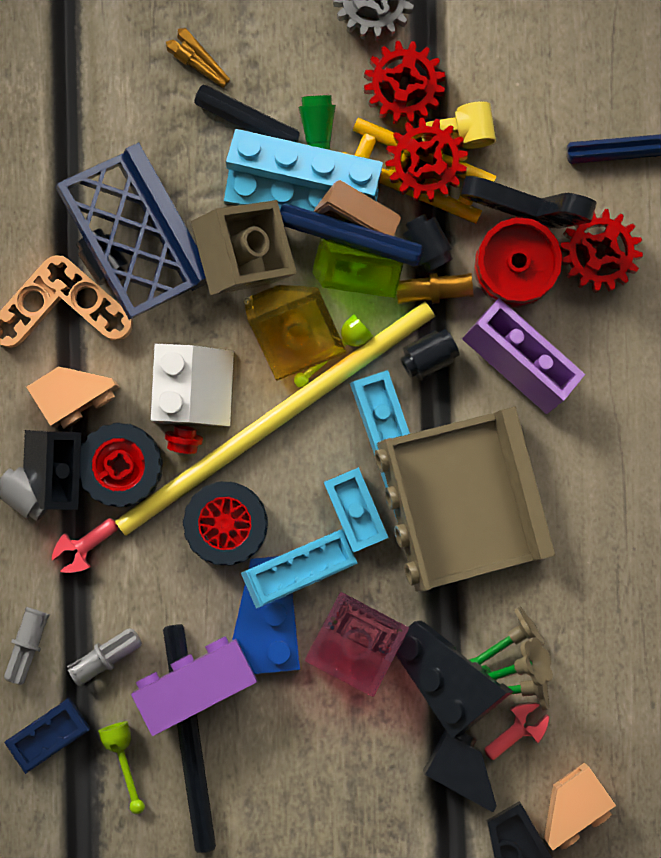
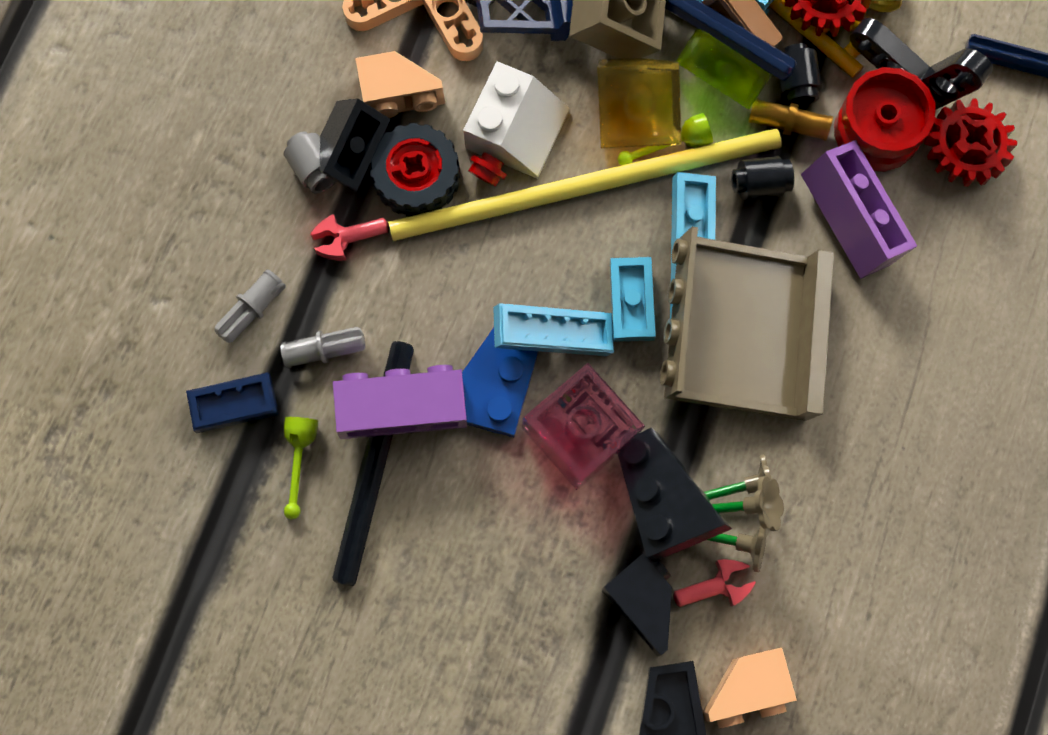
camera: 20 degrees right, 10 degrees down
black wheel [183,481,268,566] -> none

